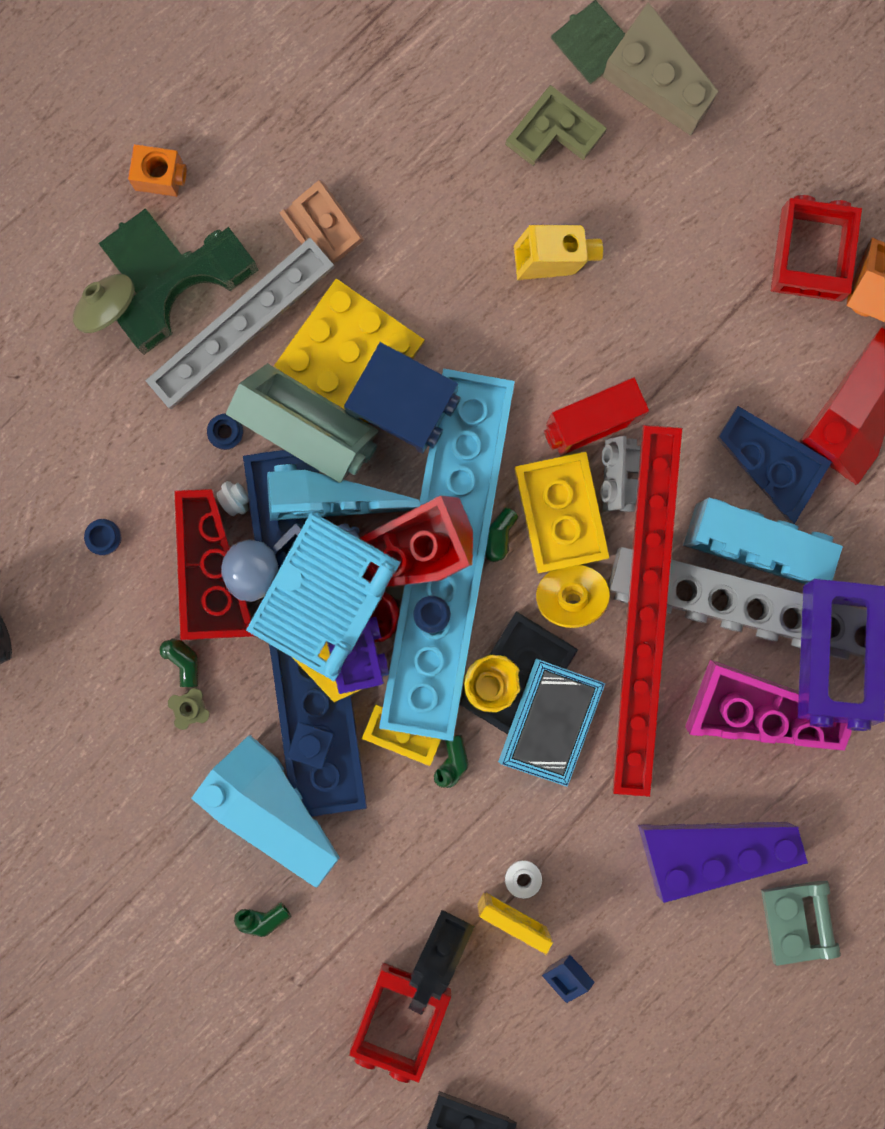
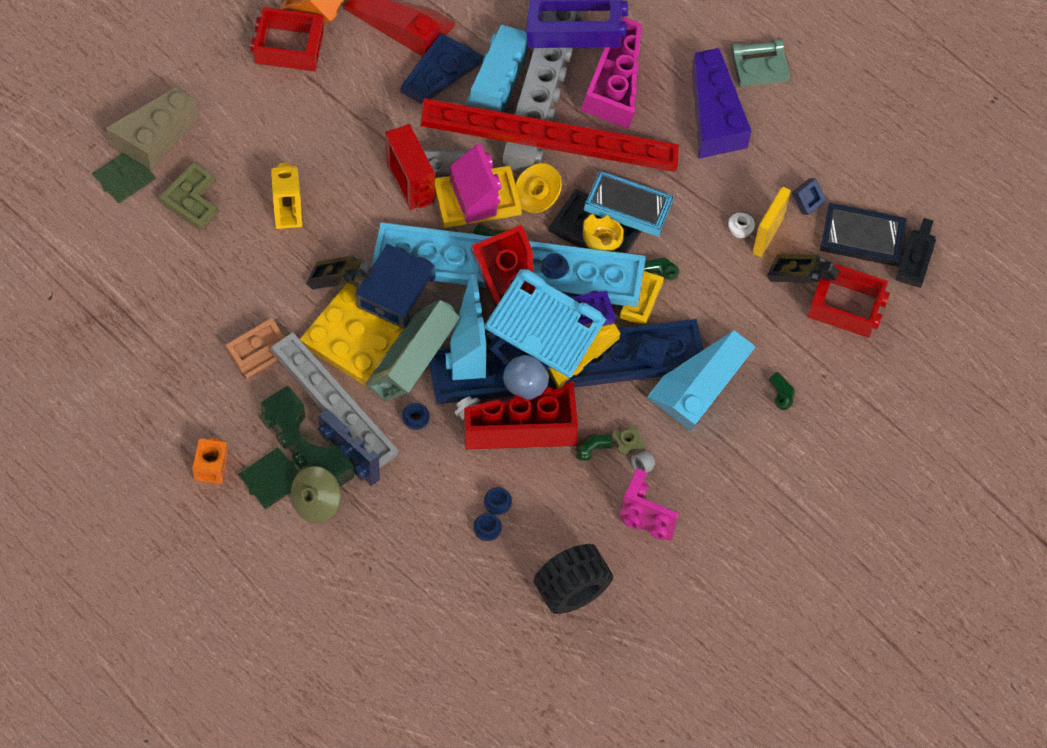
camera: 90 degrees left, 25 degrees down
none -> black hinge [306,255,373,290]
none -> dark blue wing [318,409,380,486]
none -> dark pink slope [450,144,501,224]
none -> dark blue plate [473,513,502,541]
none -> dark pink bracket [619,468,679,541]
none -> light grey hinge [631,451,655,473]
none -> tile [820,202,907,267]

